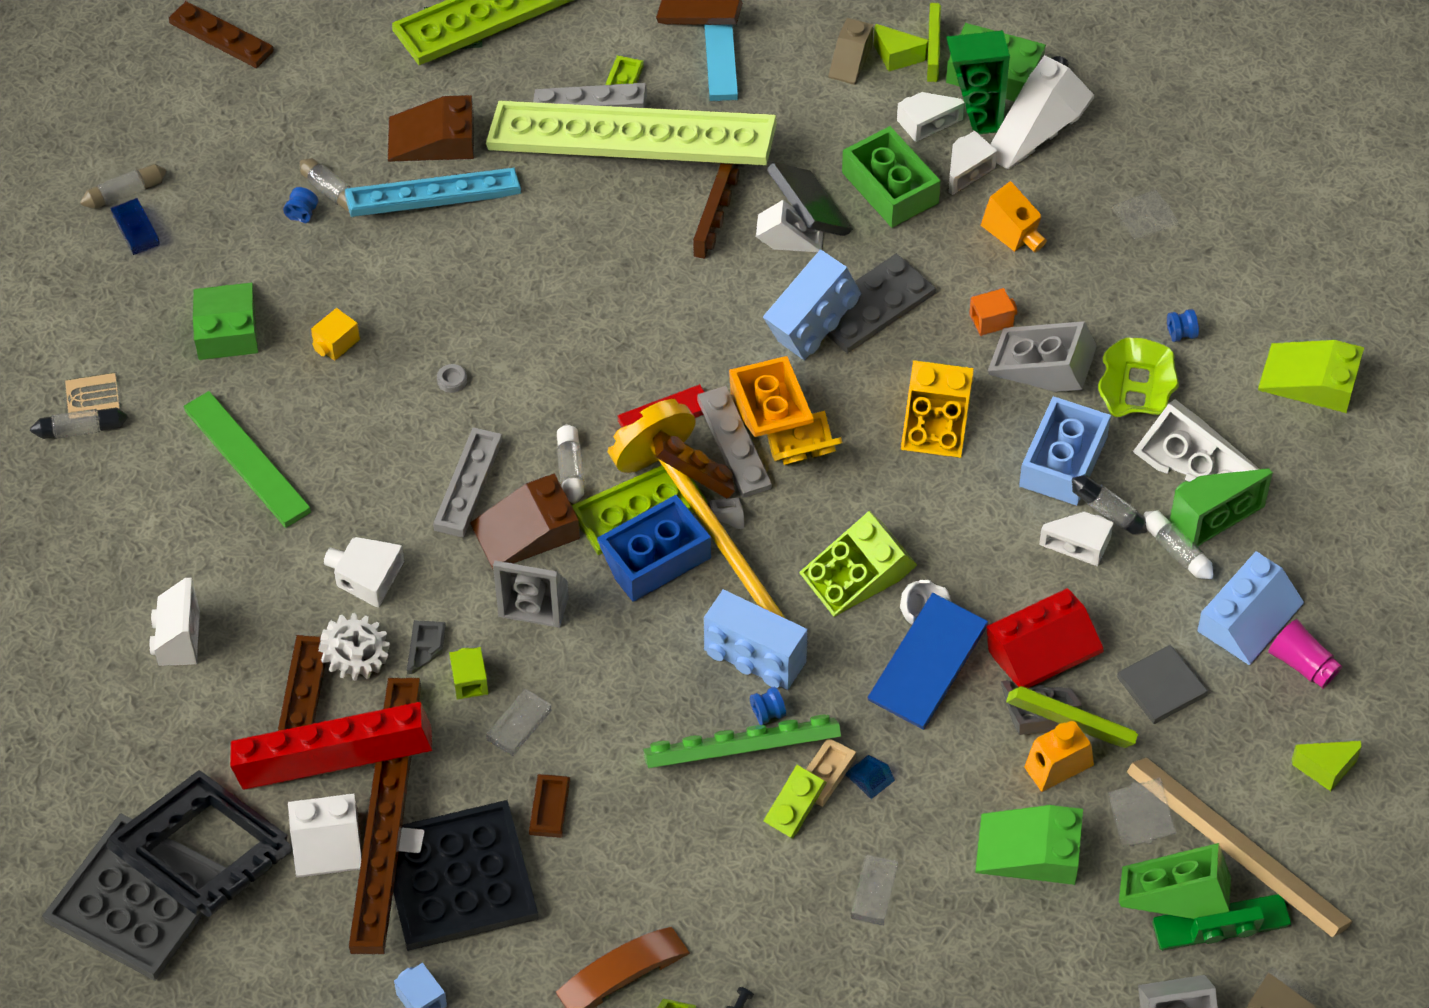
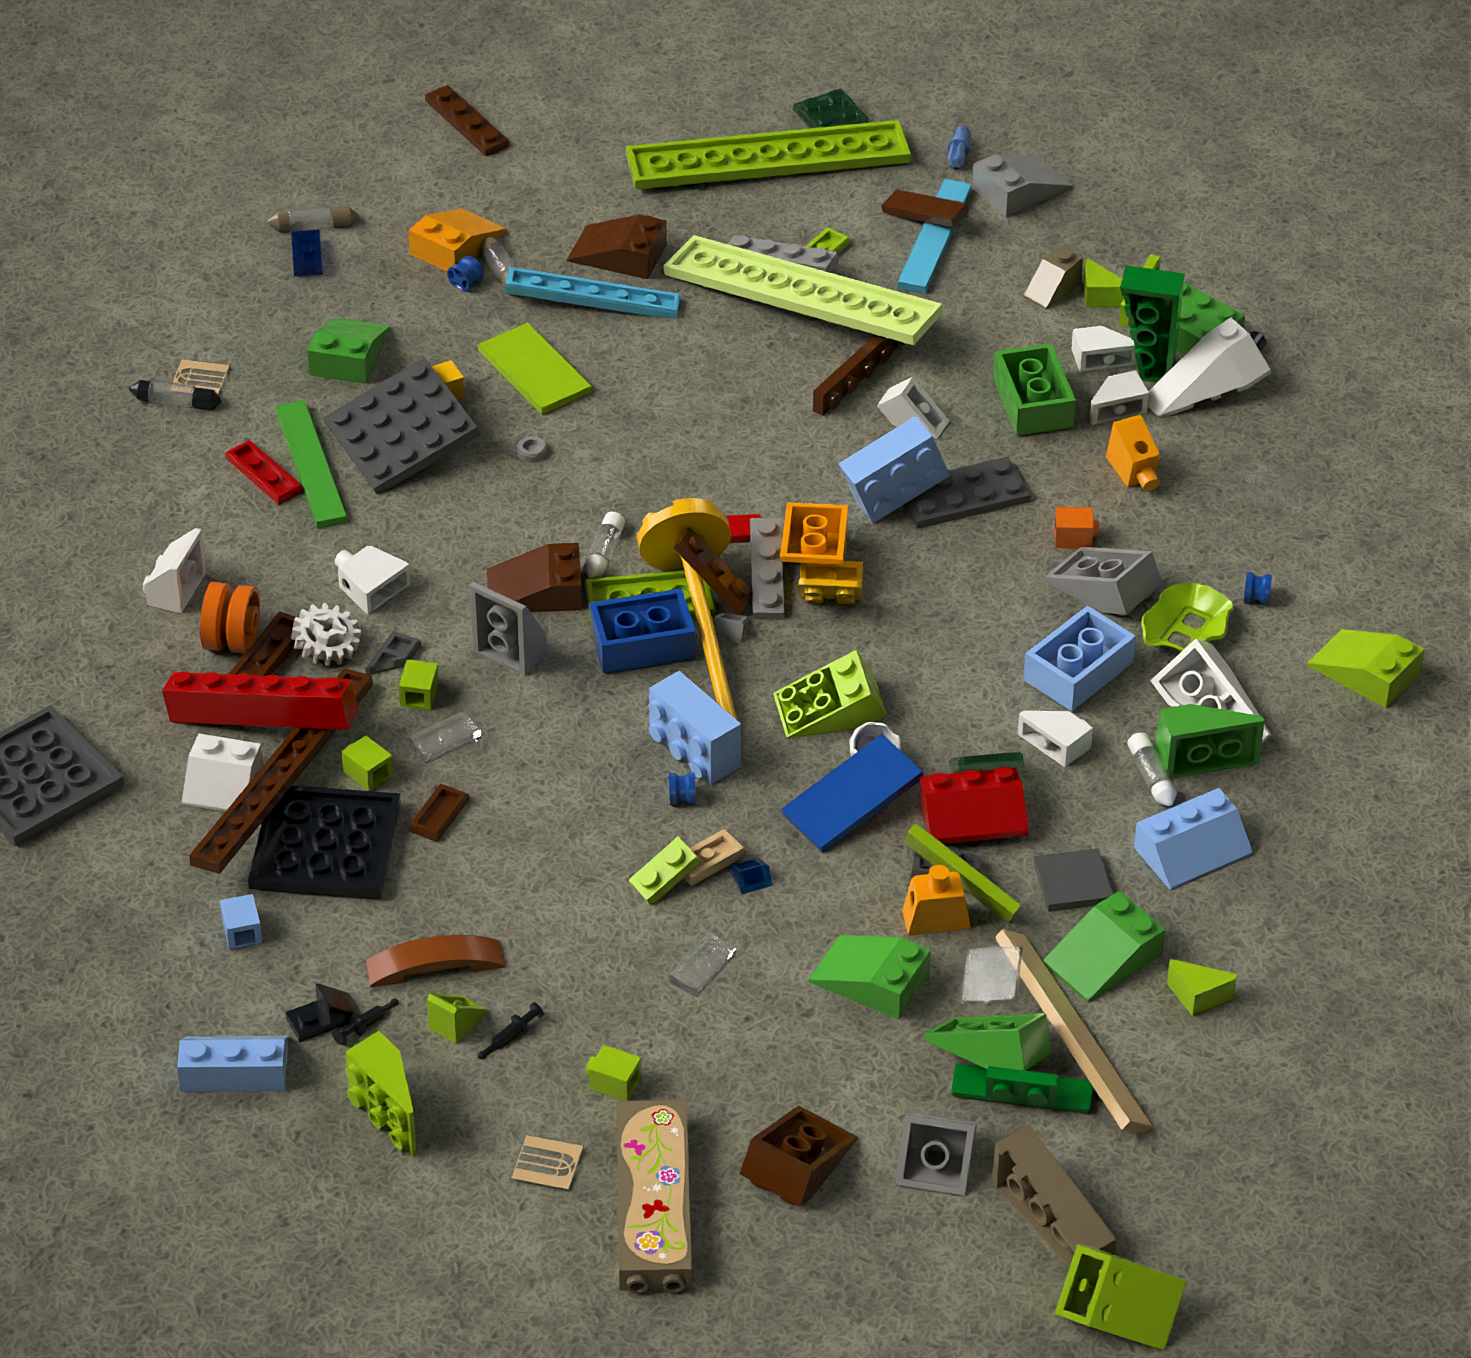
camera: 20 degrees right, 10 degrees down
black hinge [106,770,292,917] -> none
white sticker [399,828,424,853] -> none
light grey plate [433,427,502,538] -> none
bright green plate [643,714,841,768] -> none
black tile [767,162,853,236] -> none
yellow slope [901,360,974,458] -> none
piece [1072,474,1148,535] -> none
dark pink plant [1268,619,1342,689] -> none
none -> orange wheel [200,582,260,654]
none -> red tile [225,440,303,505]
none -> dark grey plate [323,357,481,494]
none -> lime brick [342,735,393,791]
none -> light orange slope [408,208,507,271]
none -> lime tile [478,322,592,415]
none -> clear green tile [949,752,1024,771]
none -> bright green slope [1042,891,1165,1002]

